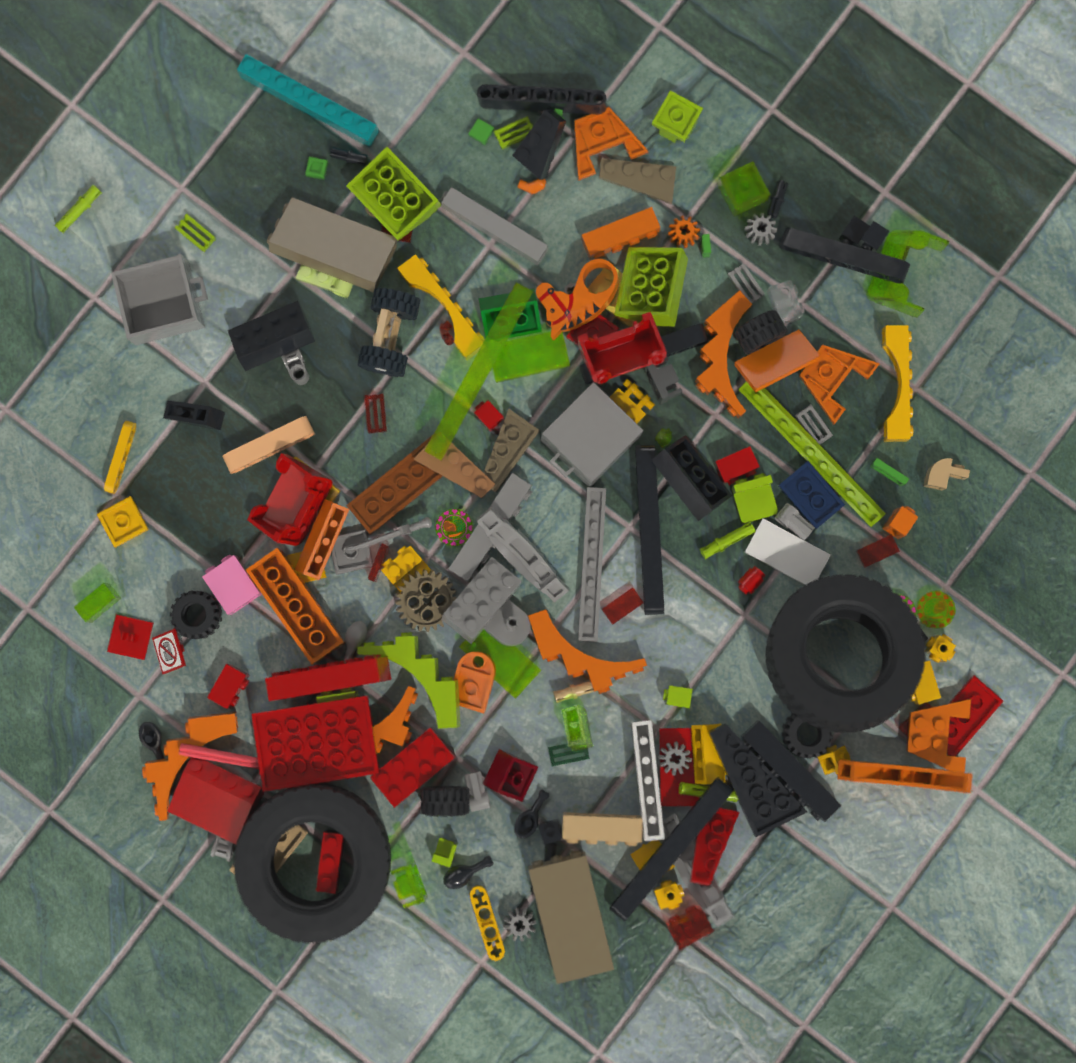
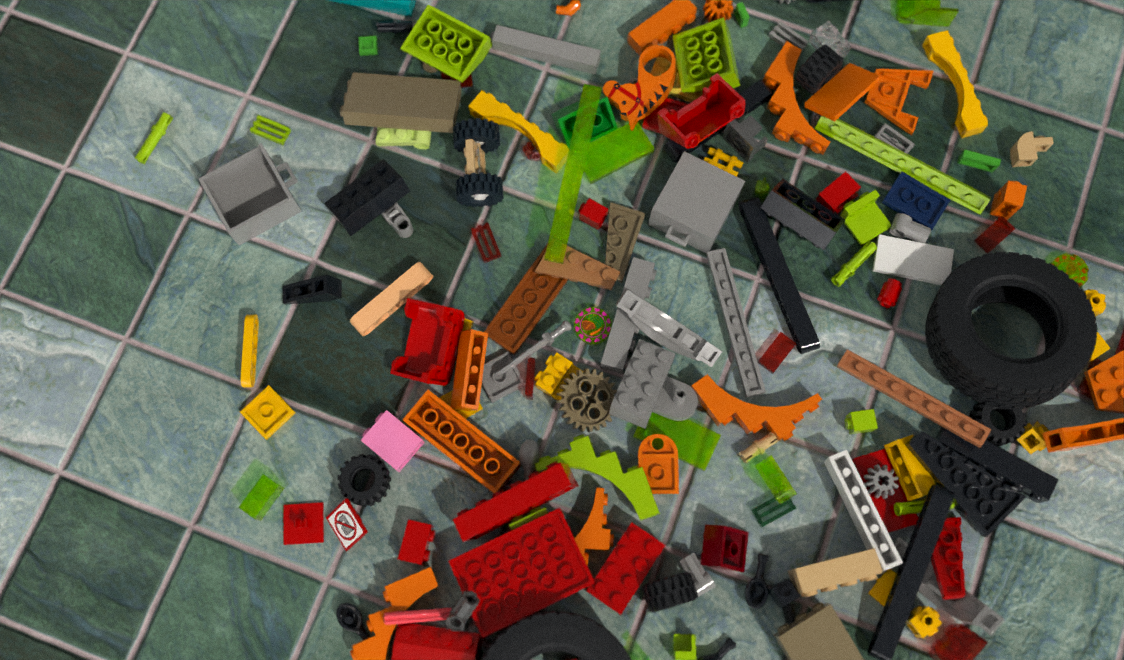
camera: 20 degrees left, 10 degrees down
none -> dark grey piece [446,590,480,631]
none -> nougat plate [837,349,991,448]

